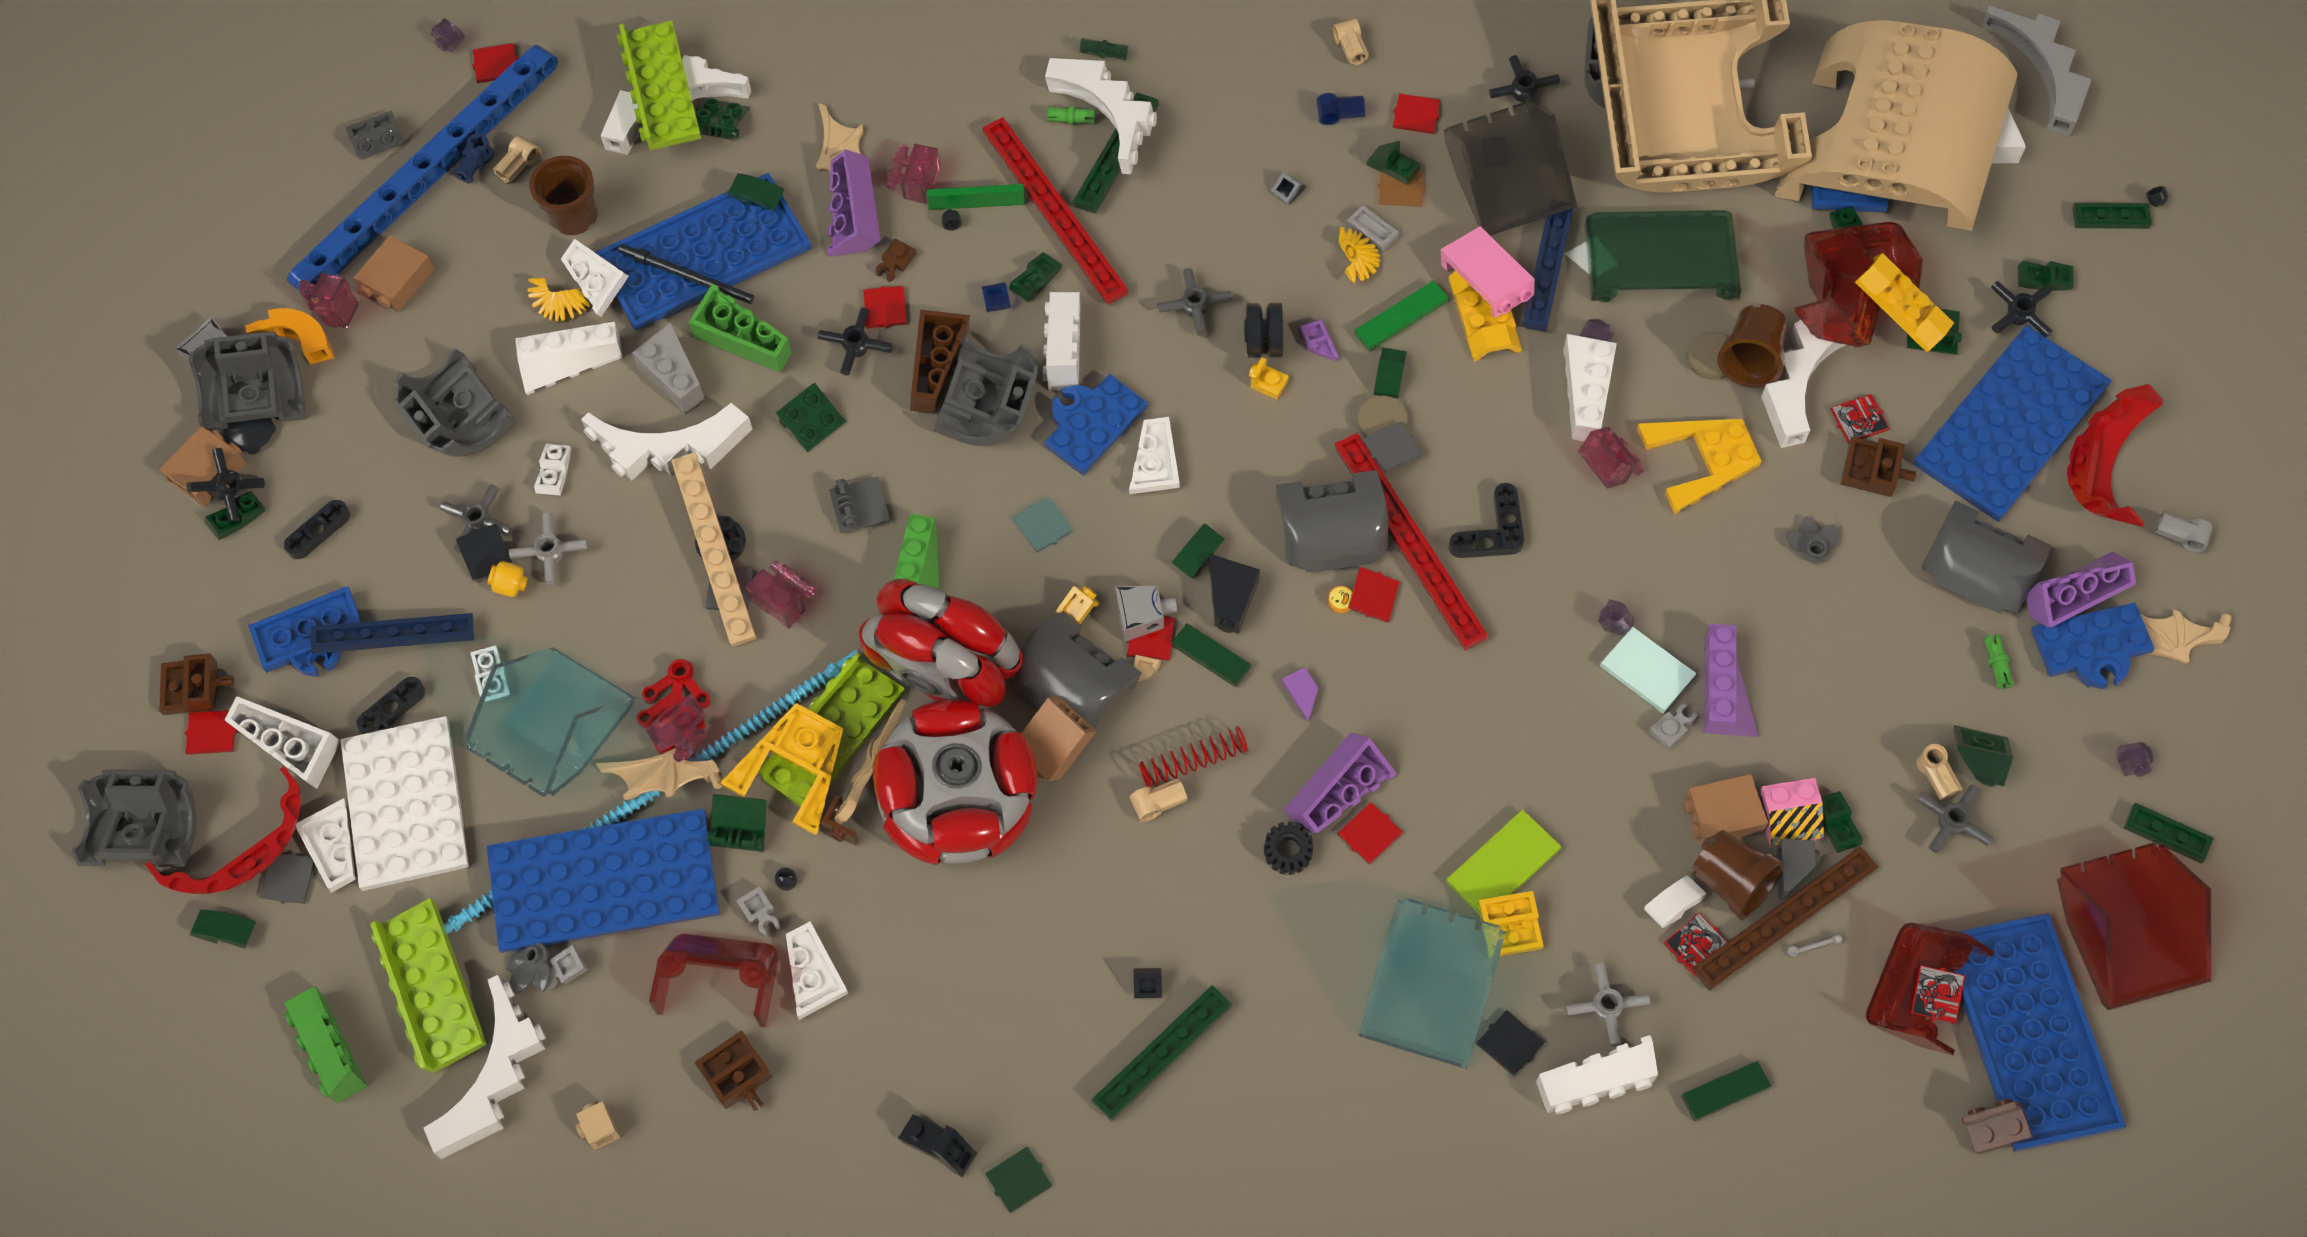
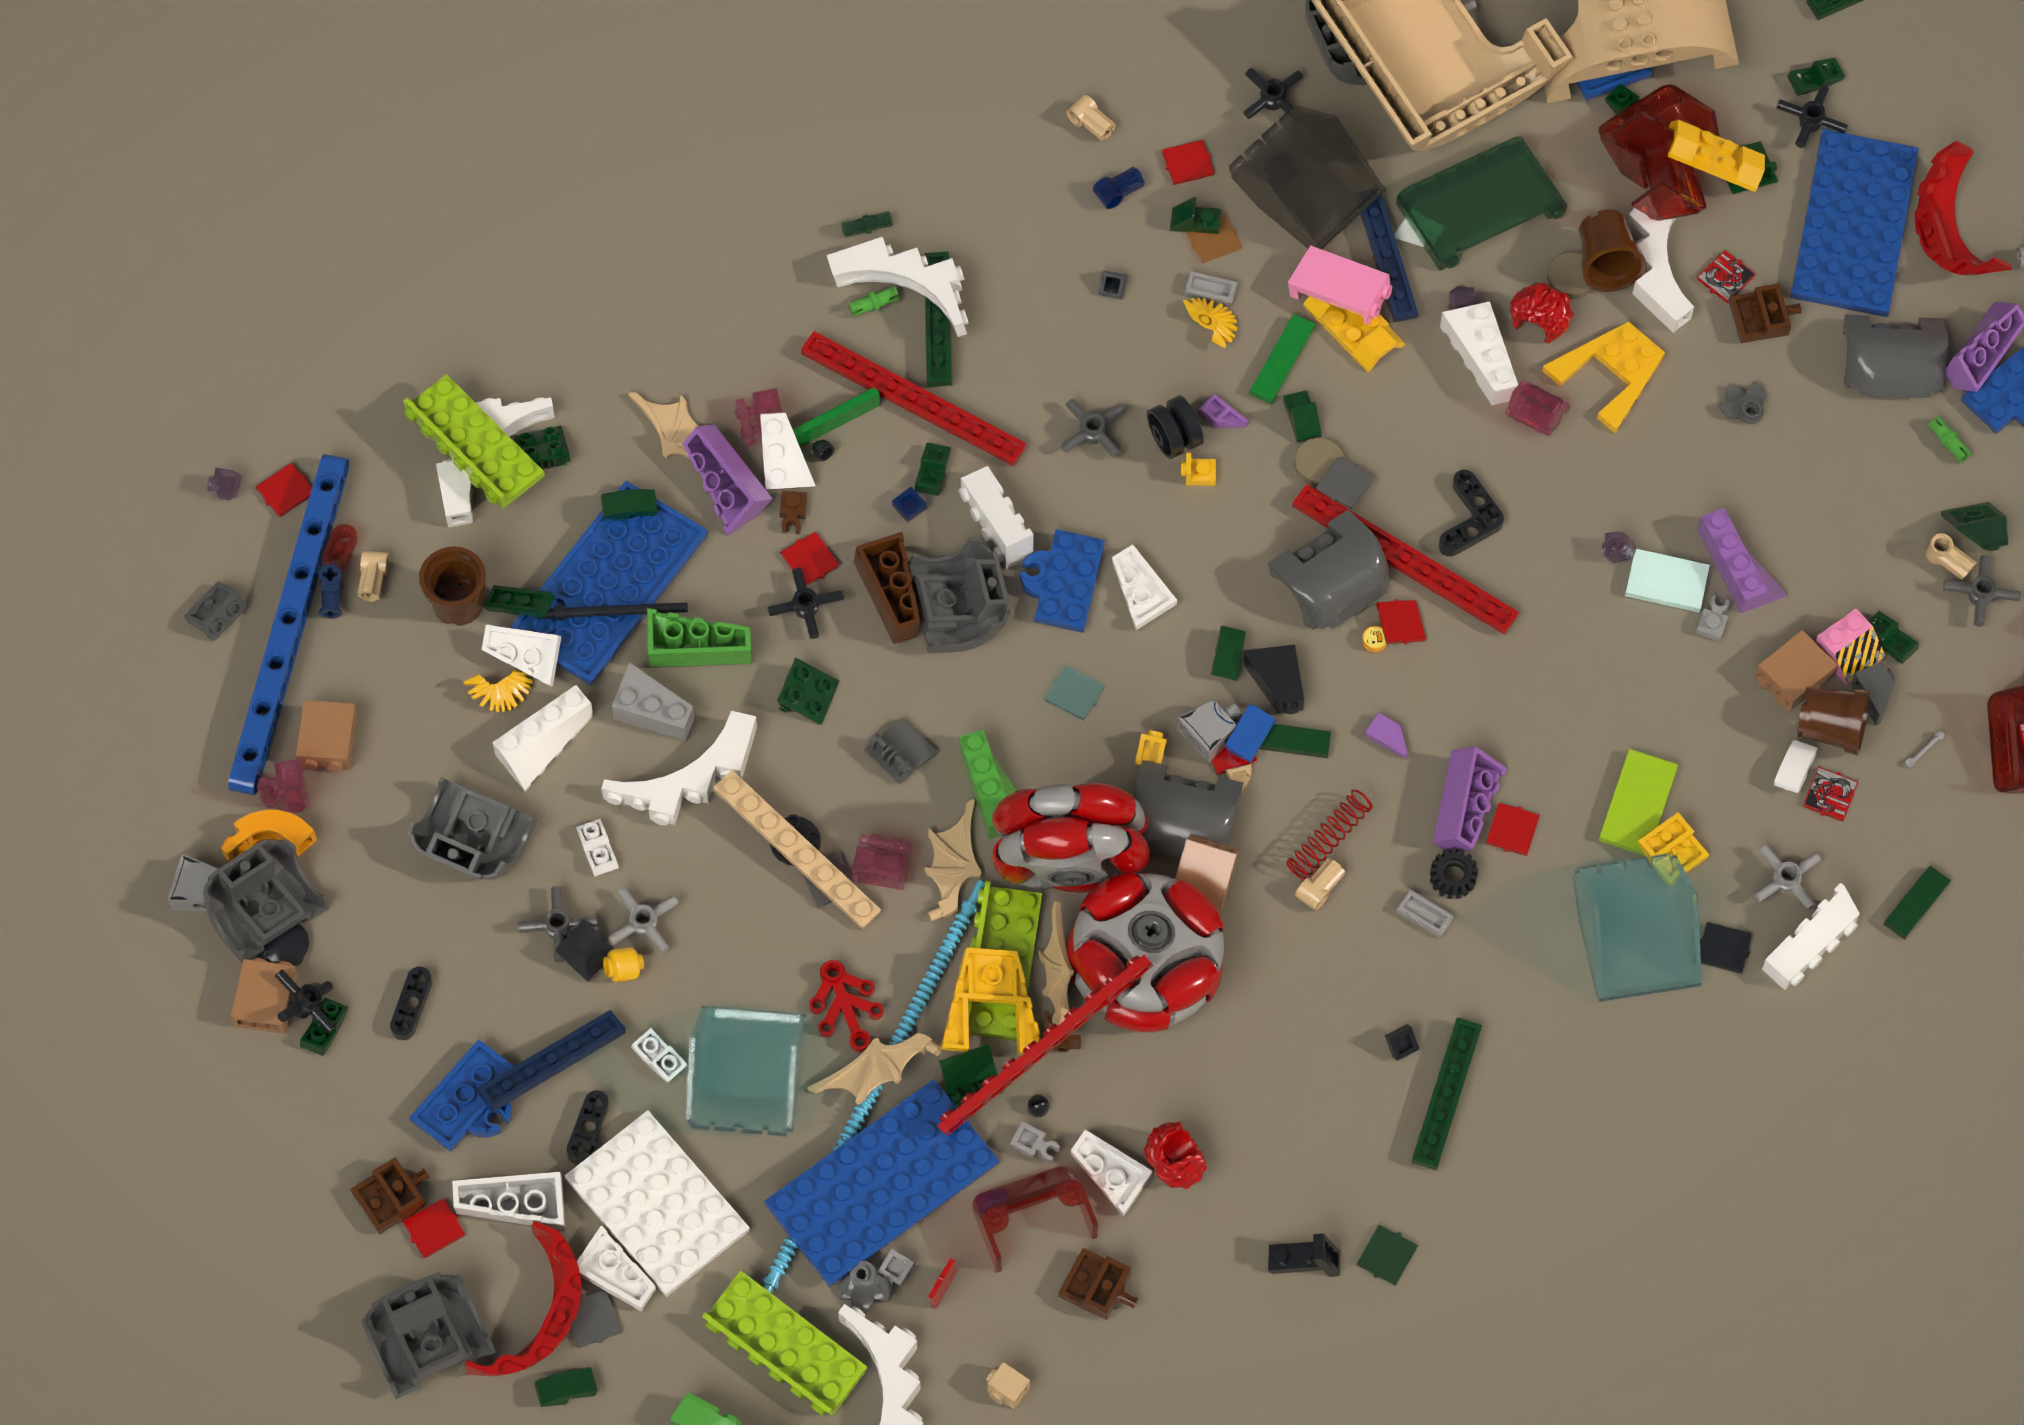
camera: 30 degrees left, 0 degrees up
clear pink brick [646,694,707,762] -> none
reddish brown tile [1692,846,1878,991] -> none
none -> clear red plate [322,524,358,571]
none -> dark green tile [483,585,555,618]
none -> white wing [760,412,816,489]
none -> tan animal [924,799,982,921]
none -> red piece [928,1258,958,1309]
none -> red plate [937,955,1154,1136]
none -> red hair [1144,1121,1207,1190]
none -> blue slope [1225,704,1276,763]
none -> light grey tile [1396,889,1454,939]
none -> red hair [1510,282,1574,344]

